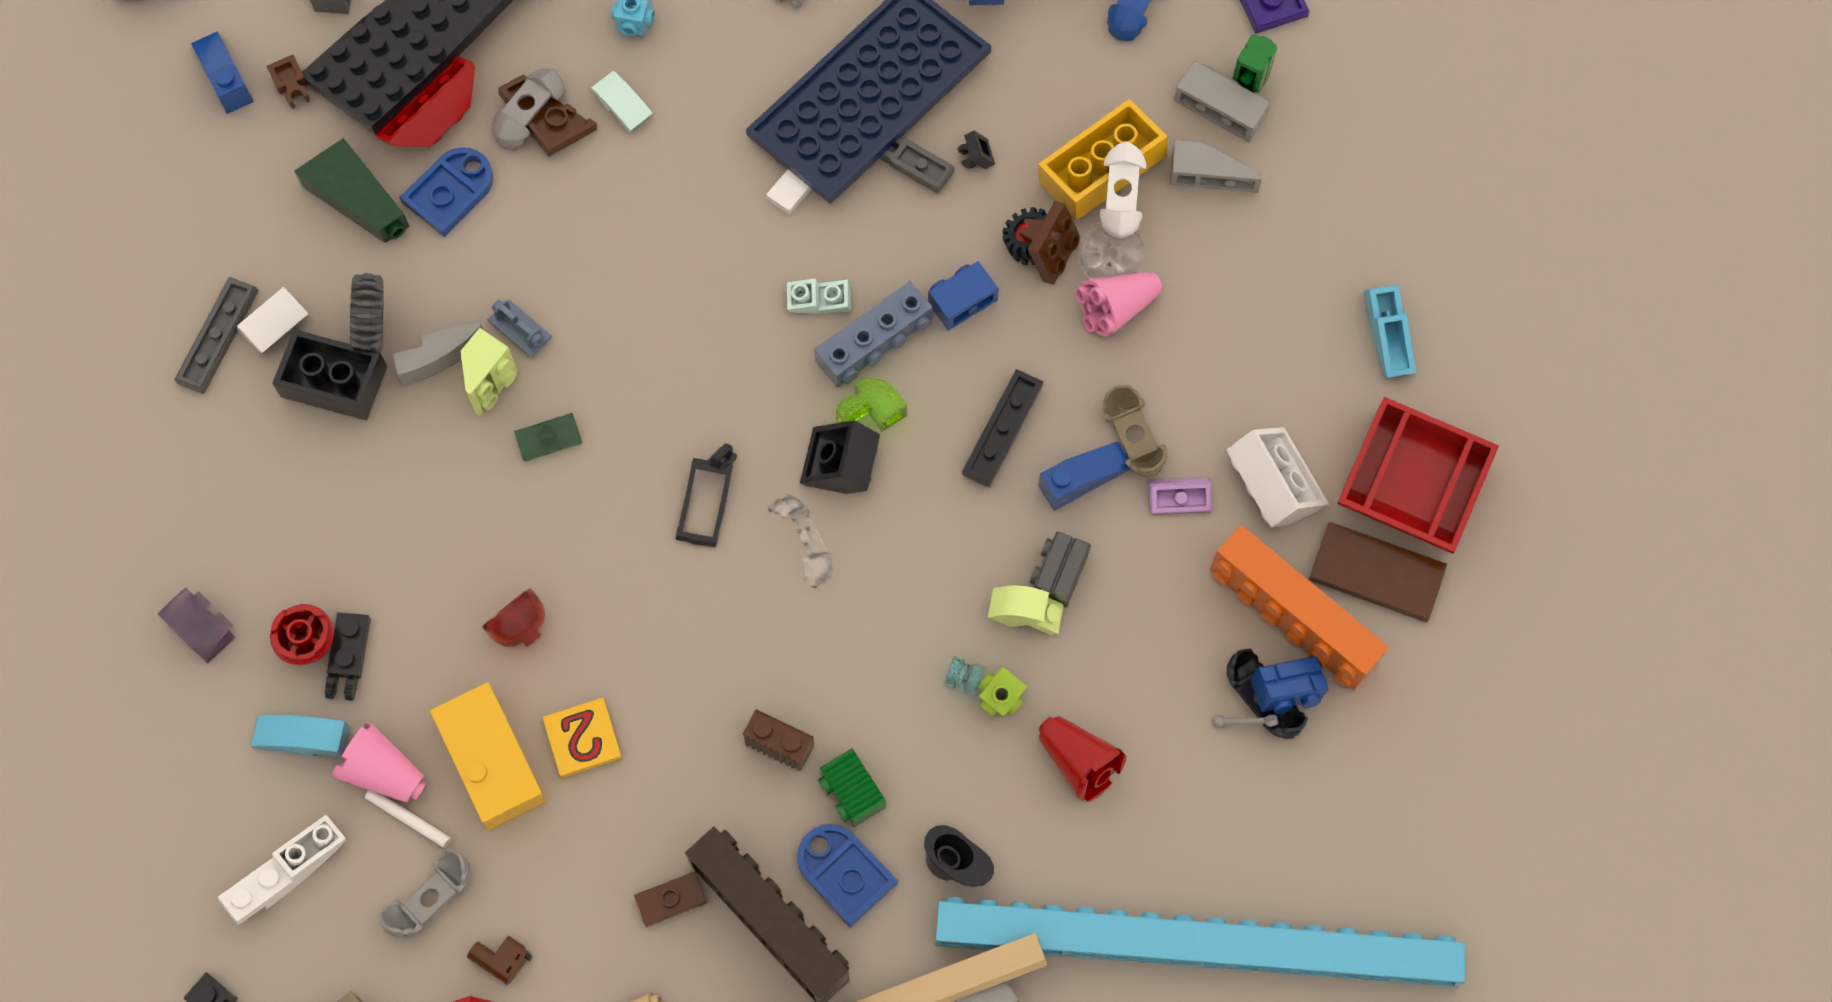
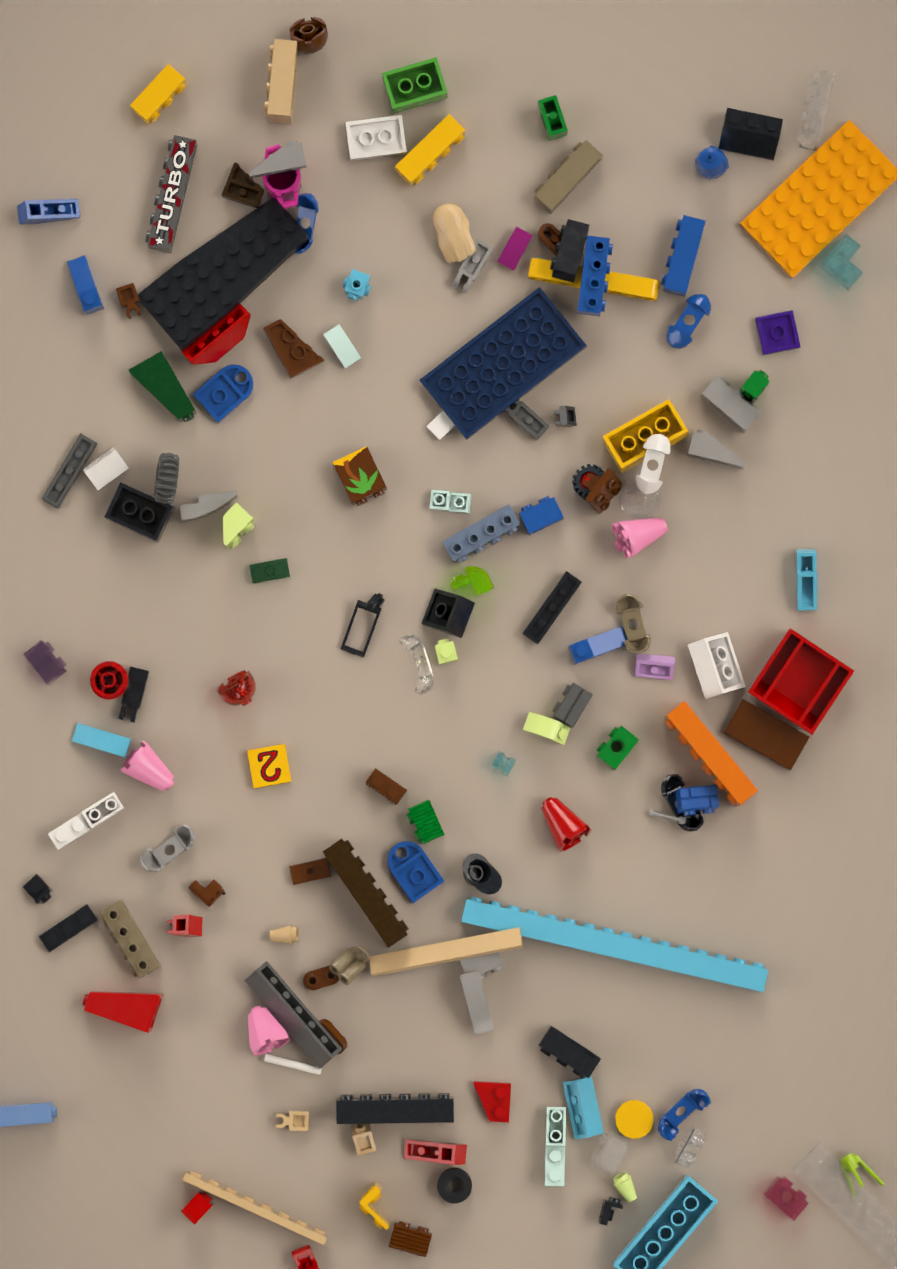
camera: 10 degrees right, 15 degrees up
white bar [365,790,451,849] -> none
yellow brick [430,682,547,831] -> none
sand blue hinge [487,299,552,357] -> none
light grey piece [492,68,565,150] -> none
lime brick [977,666,1028,717] -> none
none -> reddish brown panel [332,446,387,507]
none -> yellowish green brick [435,638,458,665]
none -> green brick [596,726,639,771]

